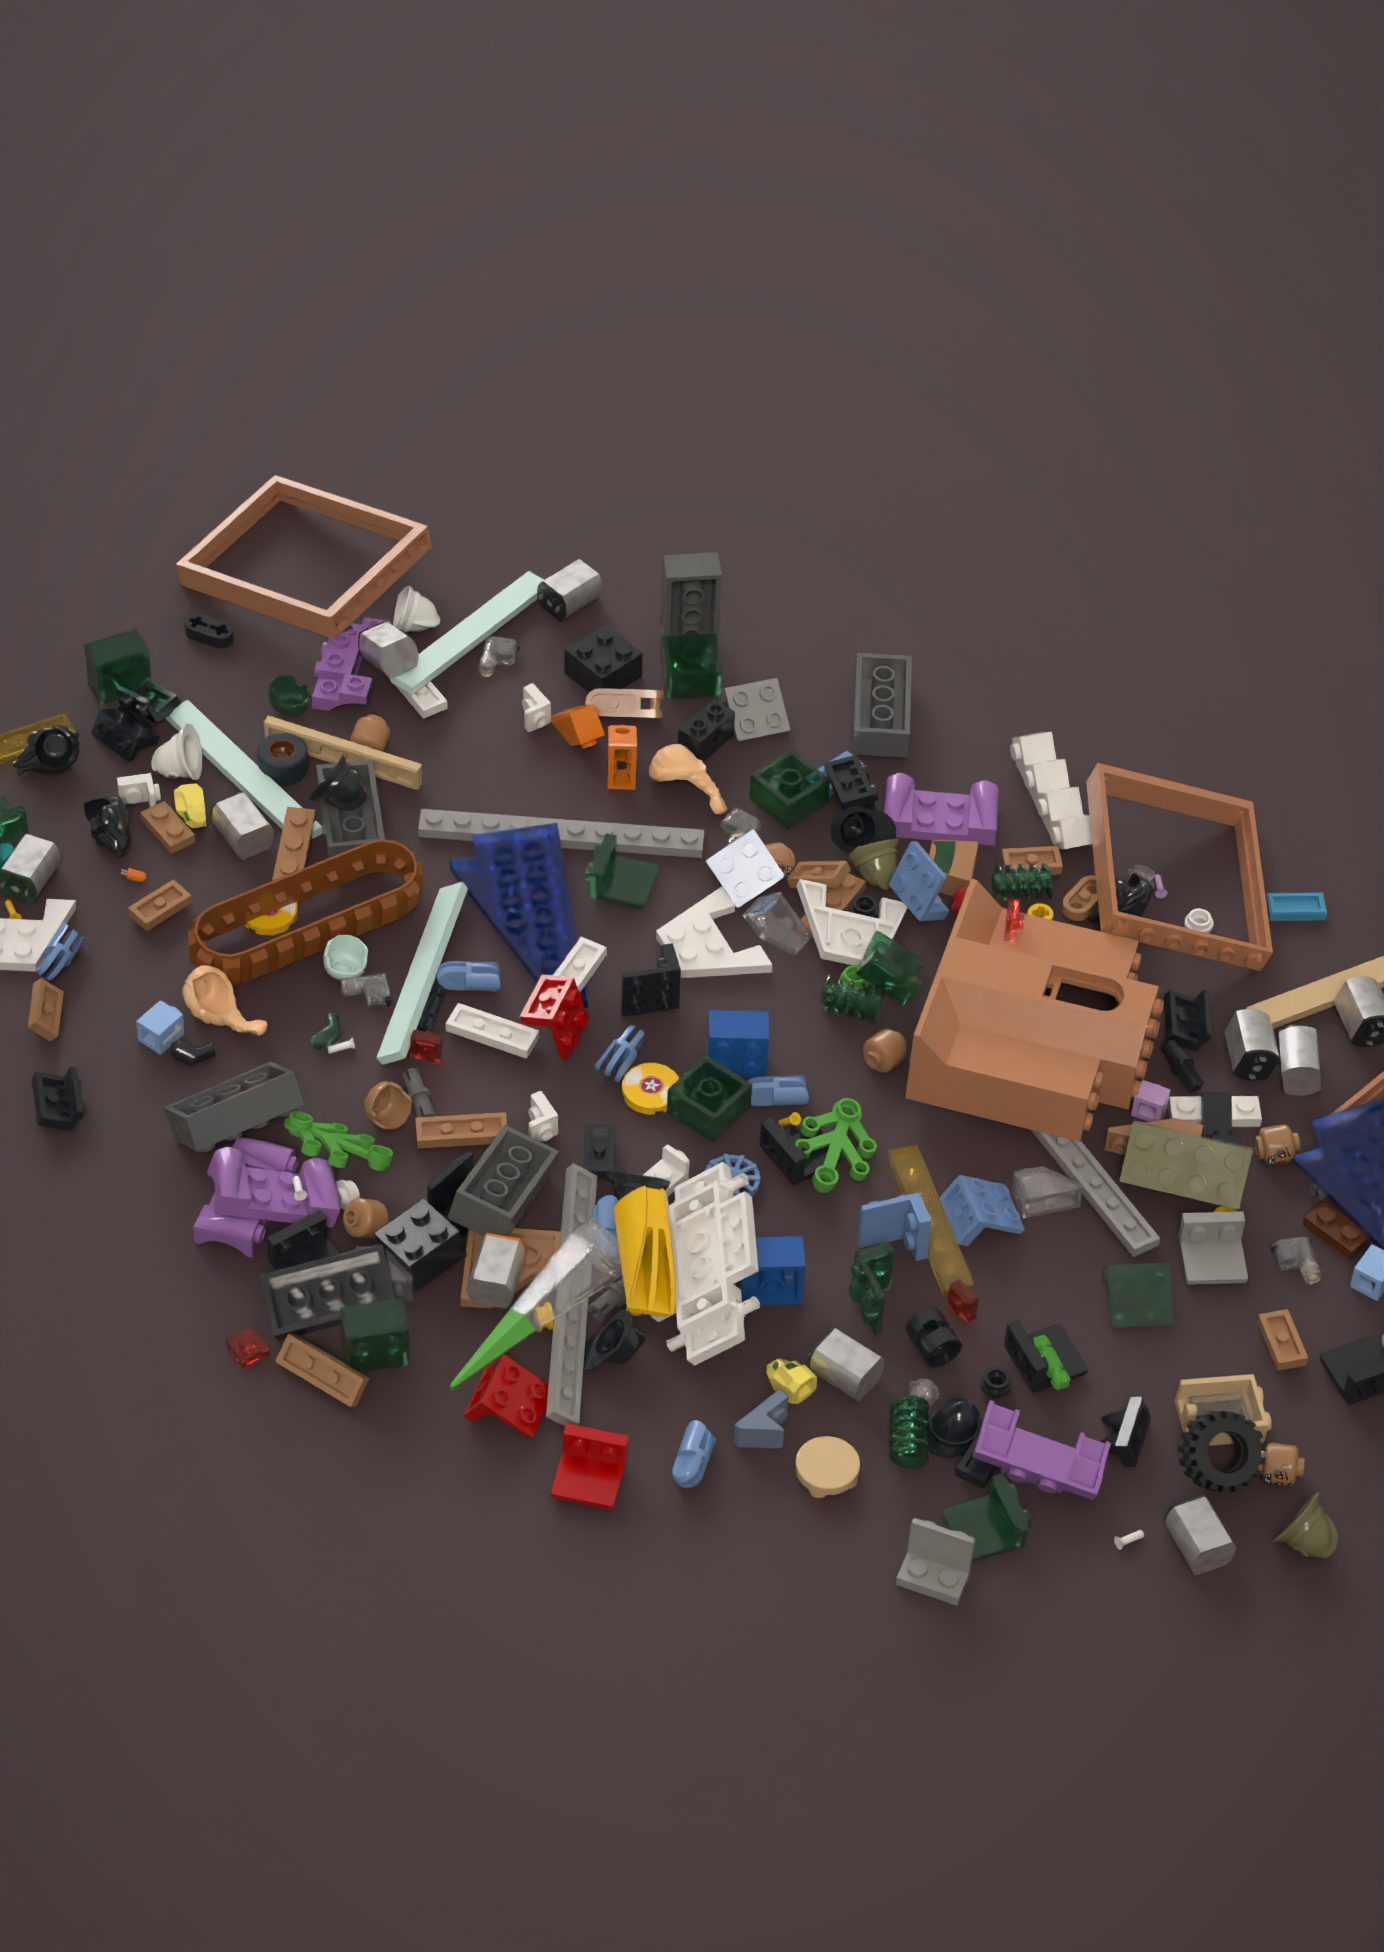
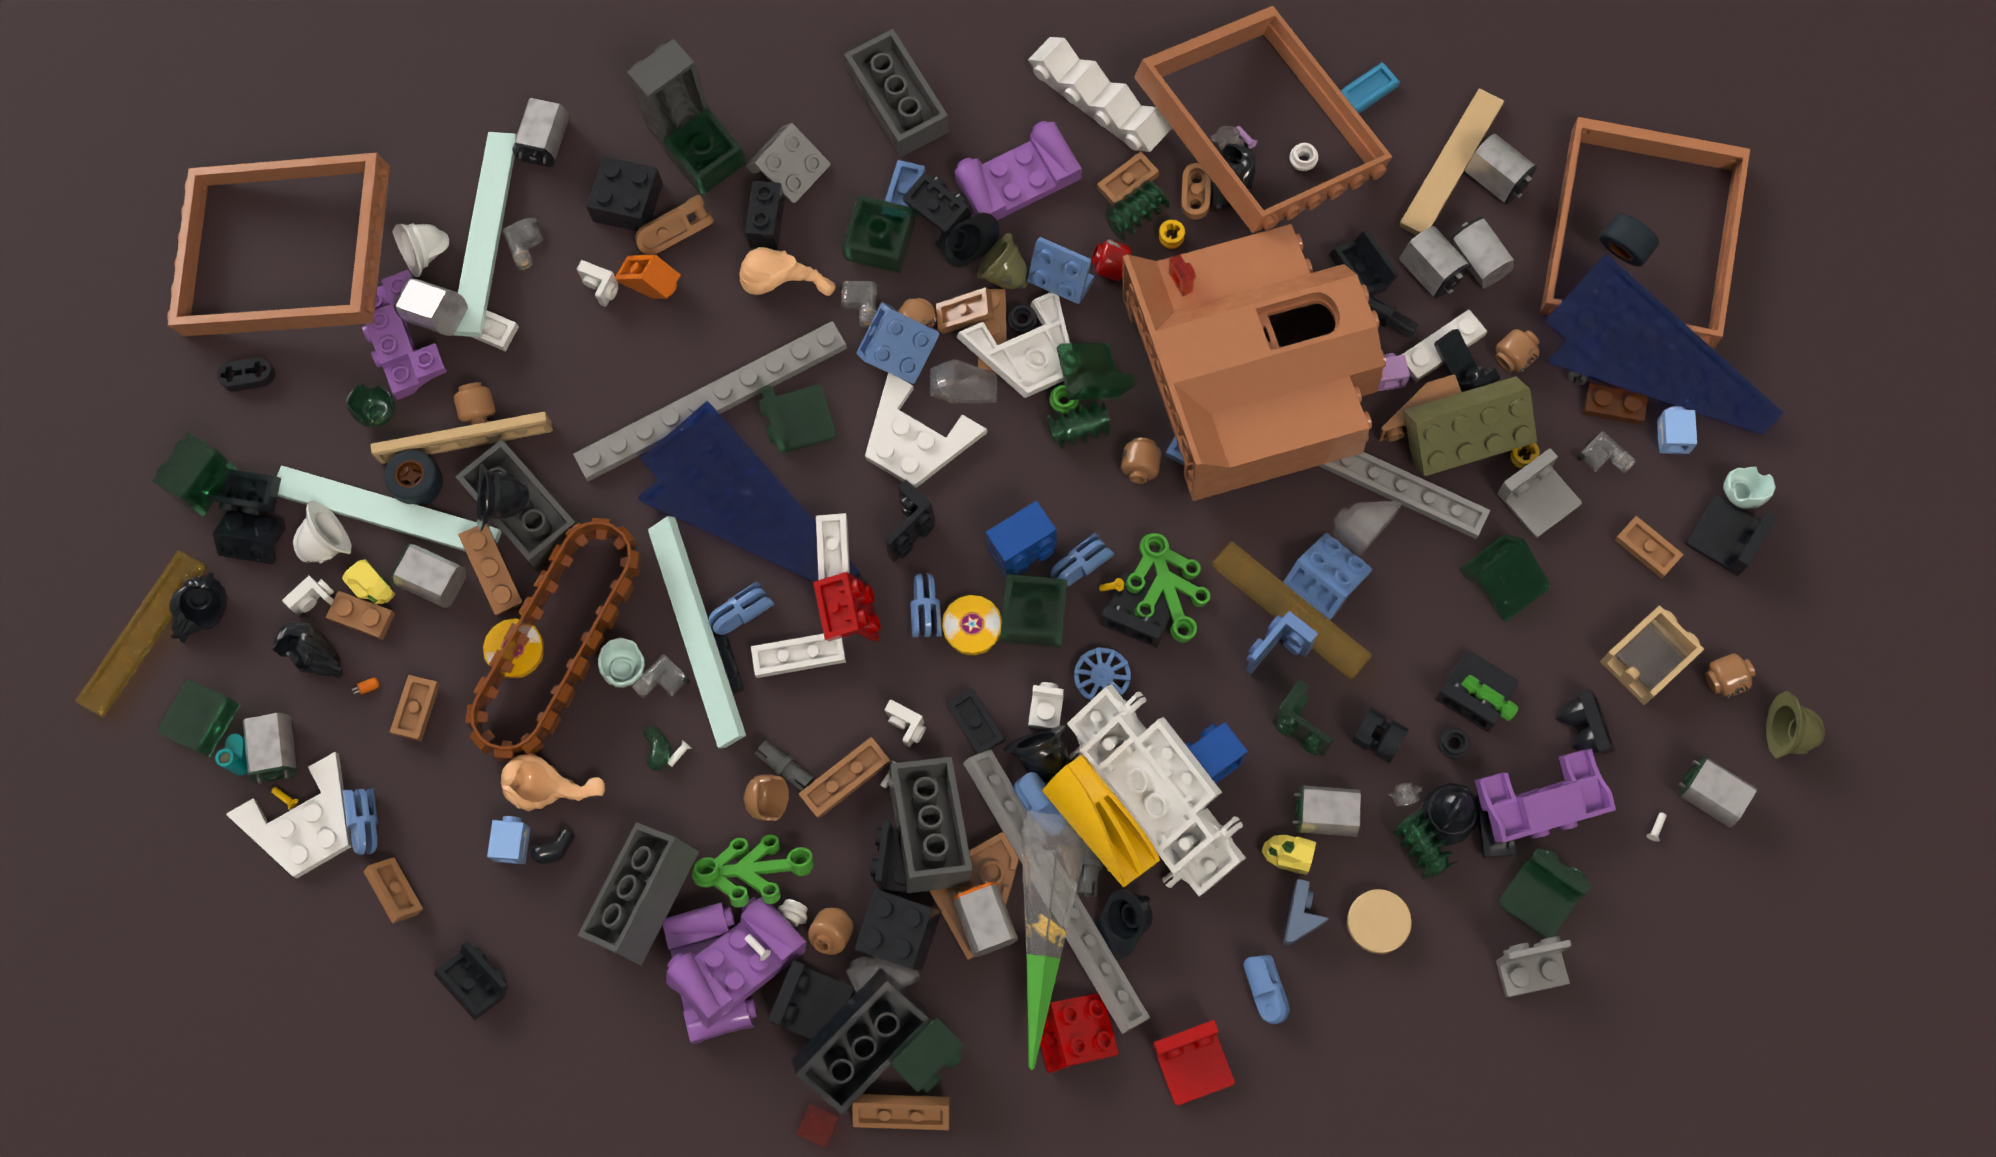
camera: 25 degrees left, 25 degrees up
clear red plate [410,1030,443,1064] -> none
orange torso [607,725,637,790] -> none
medium nougat torso [929,840,979,896] -> none
clear red plate [948,1279,979,1324] -> none
black tyre [1178,1411,1266,1493] -> none

